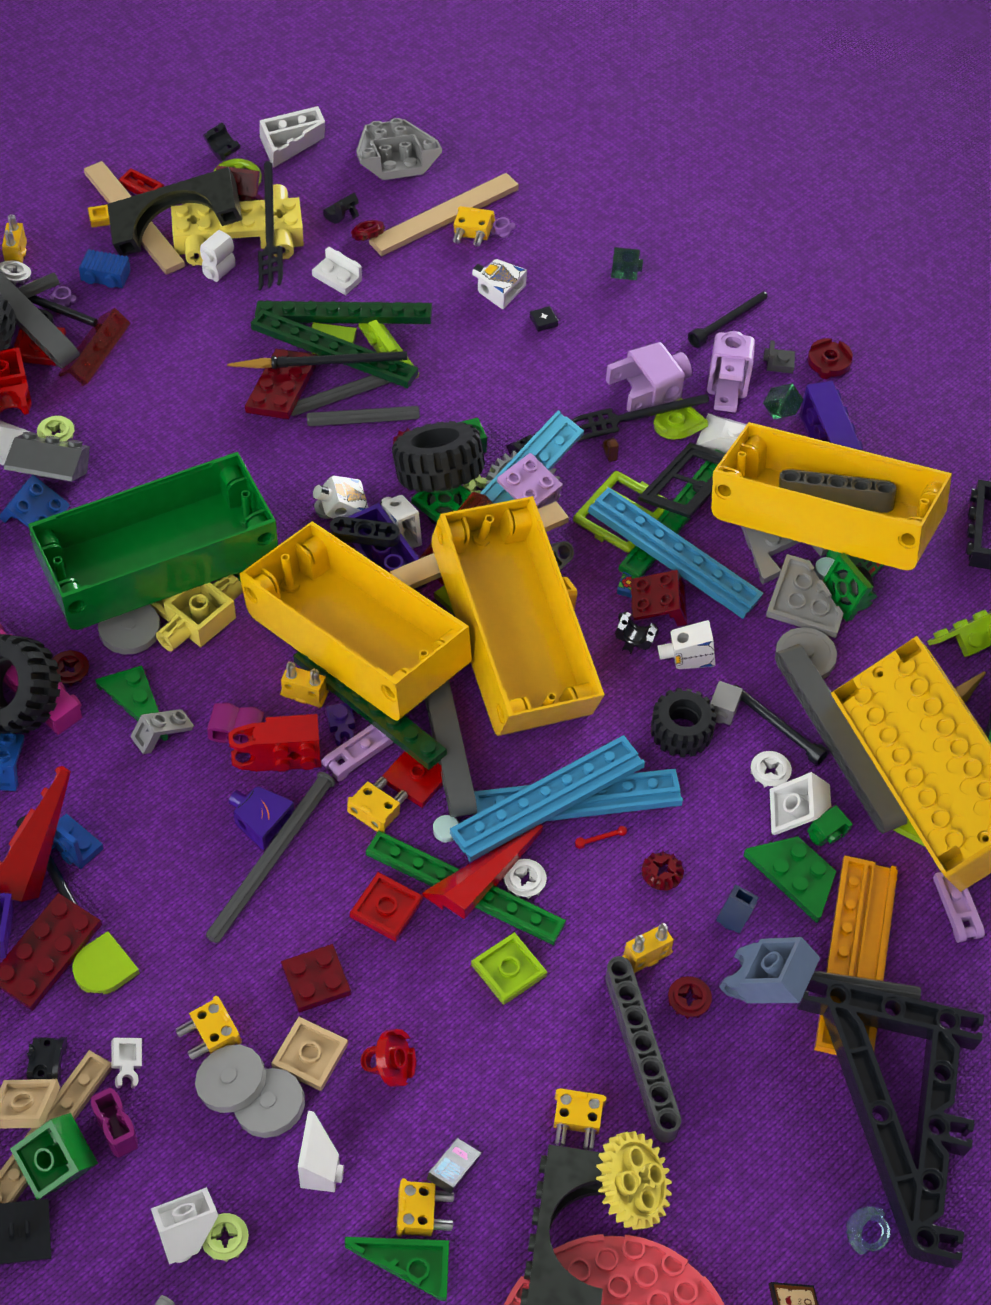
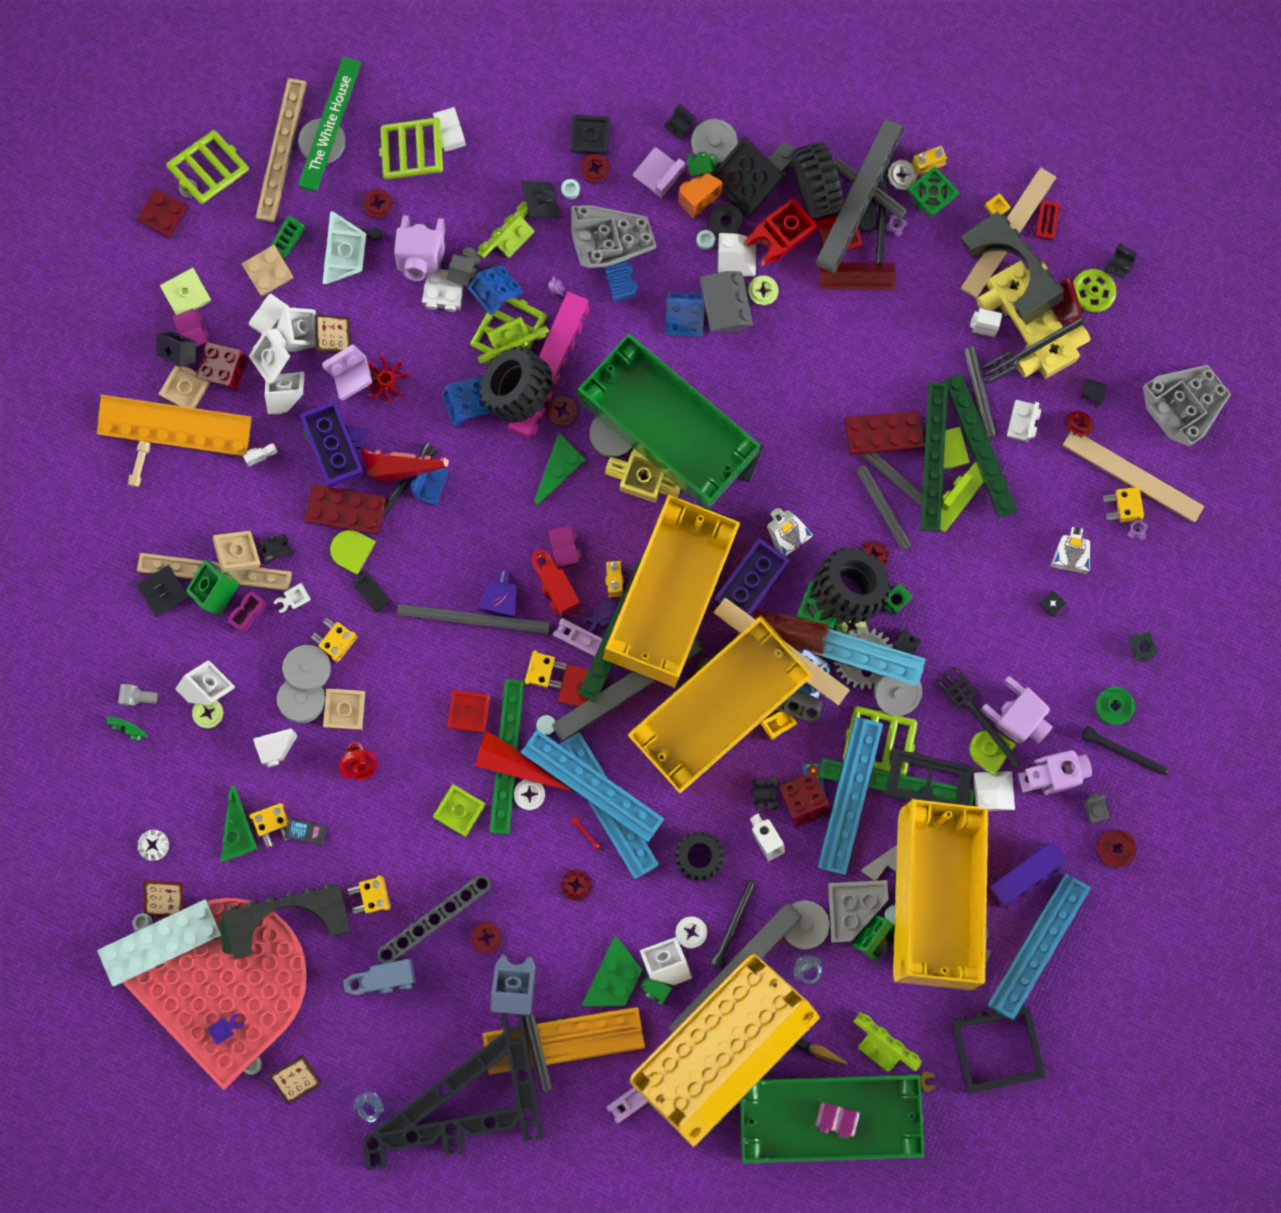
camera: 70 degrees right, 25 degrees up
blue brick [79,249,131,288] -> none
light grey bracket [130,709,194,754] -> none
black piece [227,351,407,369] -> none
white wedge [260,106,325,168] -> none
dark red plate [281,944,351,1013] -> none
black beam [330,517,400,547] -> none
white torso [380,495,422,549] -> none
lavender bracket [497,453,563,509] -> none
light yellow gear [596,1131,672,1230] -> none
reddish brown tile [602,438,619,462] -> none
yellow piece [622,923,674,973] -> none
light grey brick [710,681,743,726] -> none
dark blue brick [716,884,759,934] -> none
brick [763,383,803,419] -> none
dark grey beam [779,469,896,512] -> none
none -> sand blue brick [343,959,416,995]
none -> black tile [352,571,391,613]
none -> clear light blue piece [793,955,822,984]
none -> light grey wheel [874,675,922,716]
none -> green piece [906,166,960,218]
none -> dark grey axle [965,346,995,437]
none -> dark azure plate [988,873,1091,1021]
none -> green plate [1095,686,1135,726]

